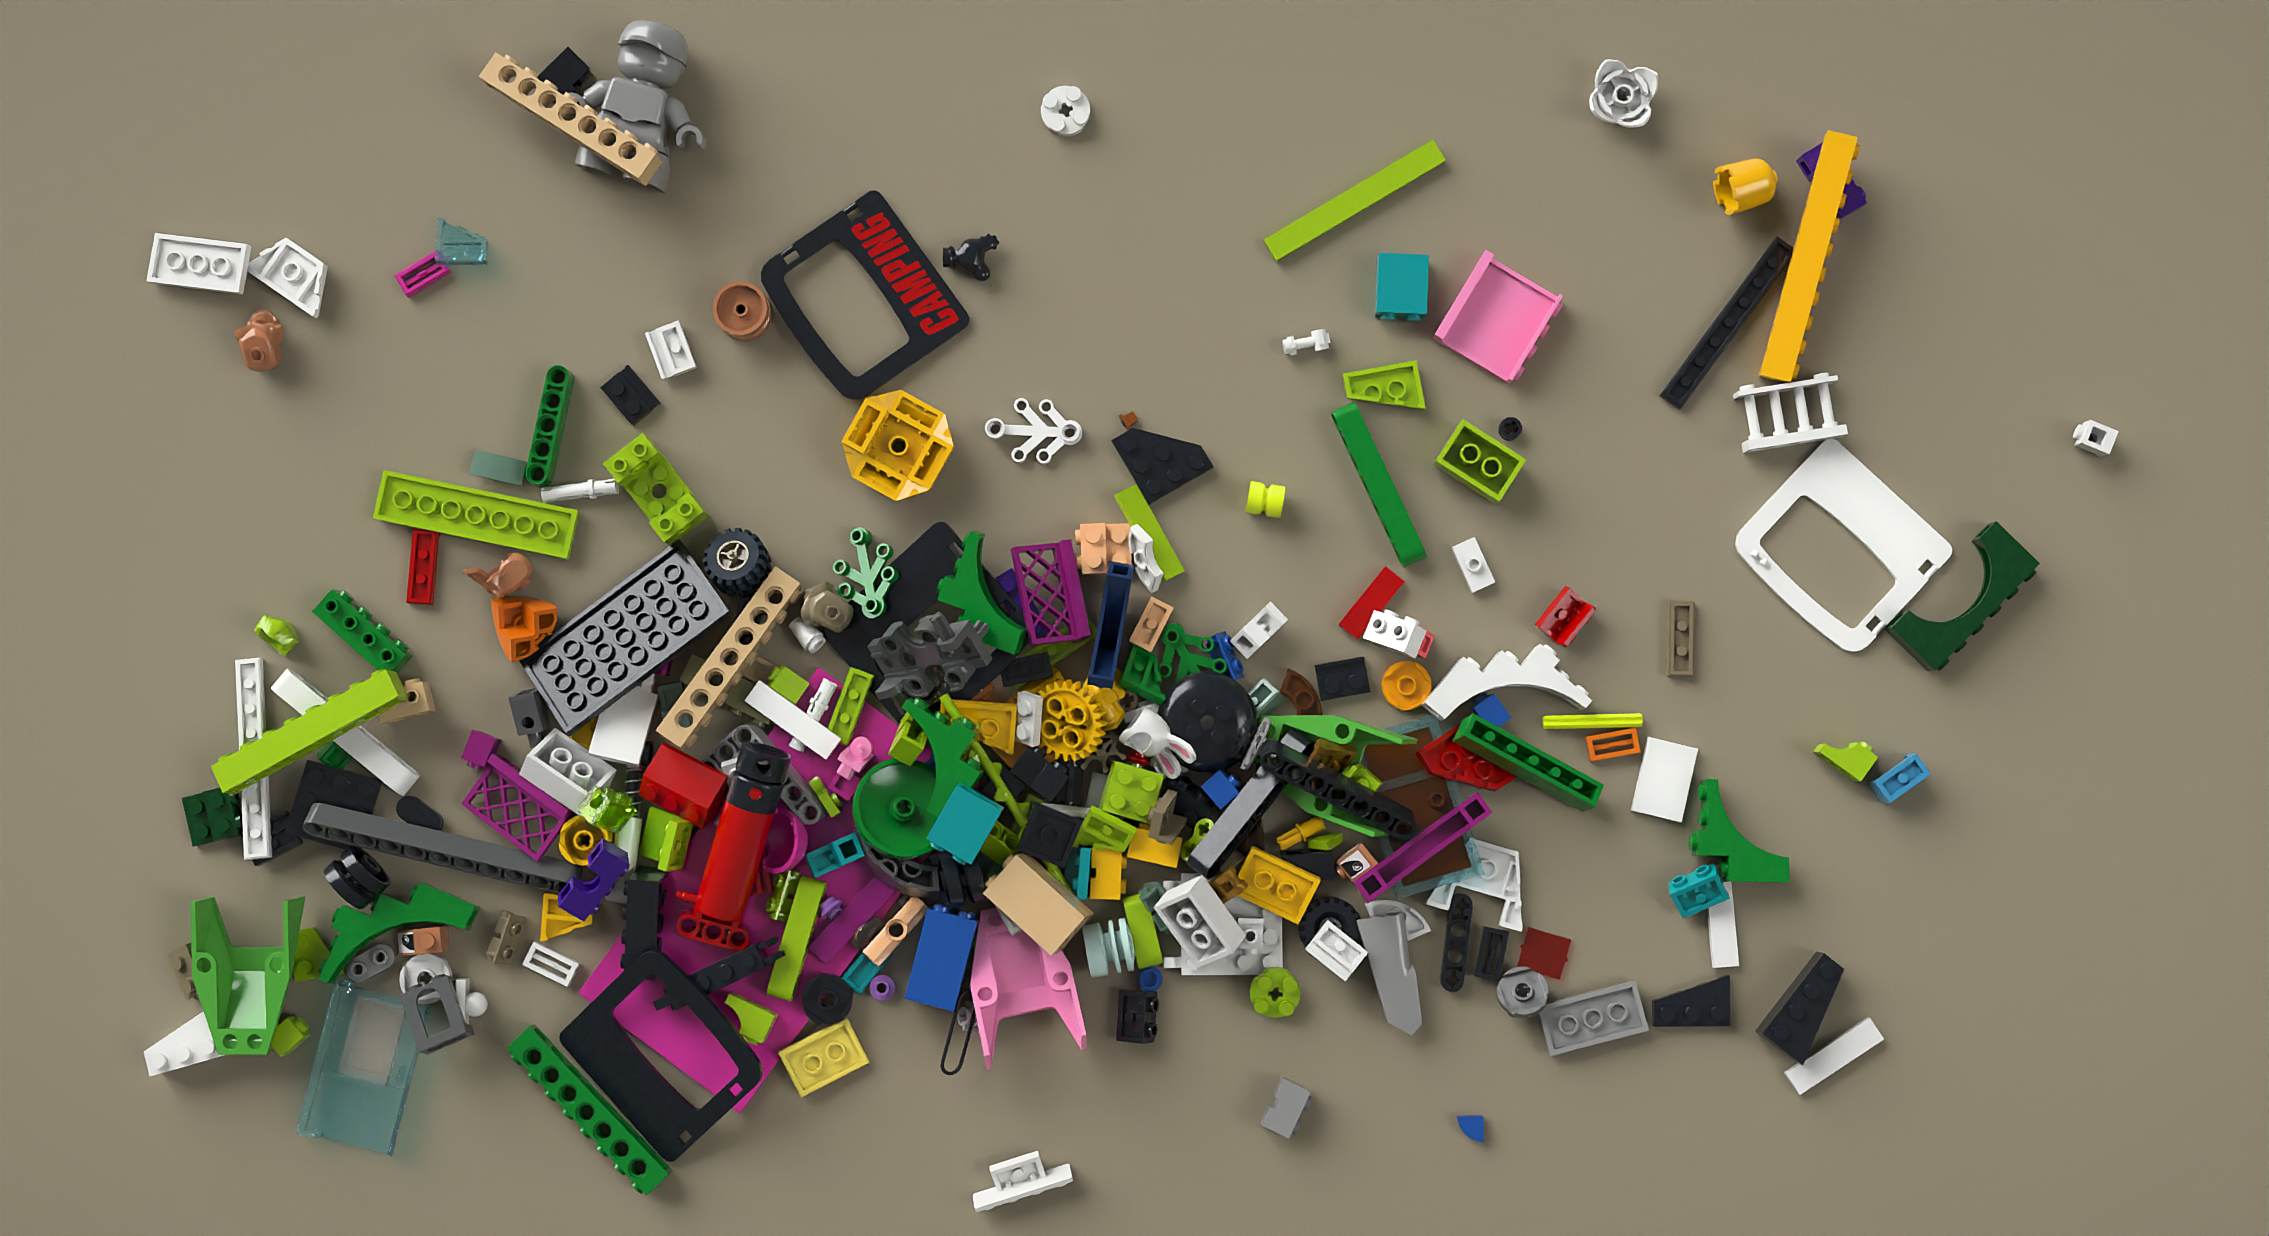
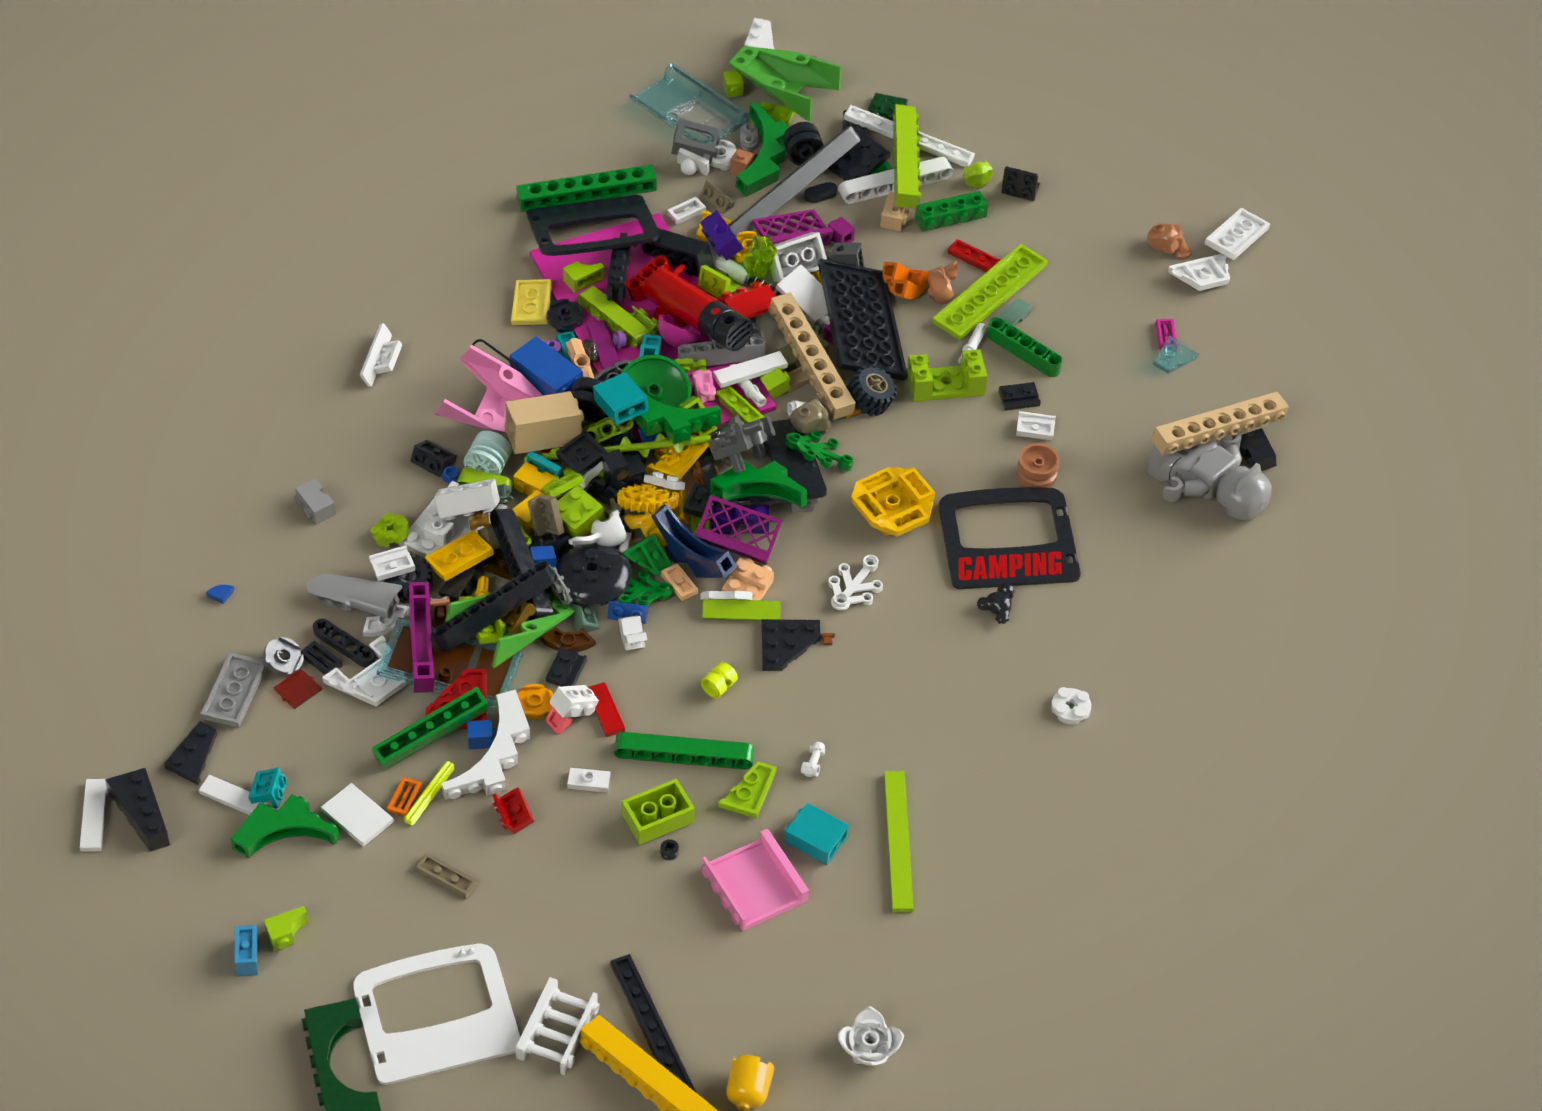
camera: 110 degrees right, 35 degrees down
none -> black bracket [1001,166,1040,201]

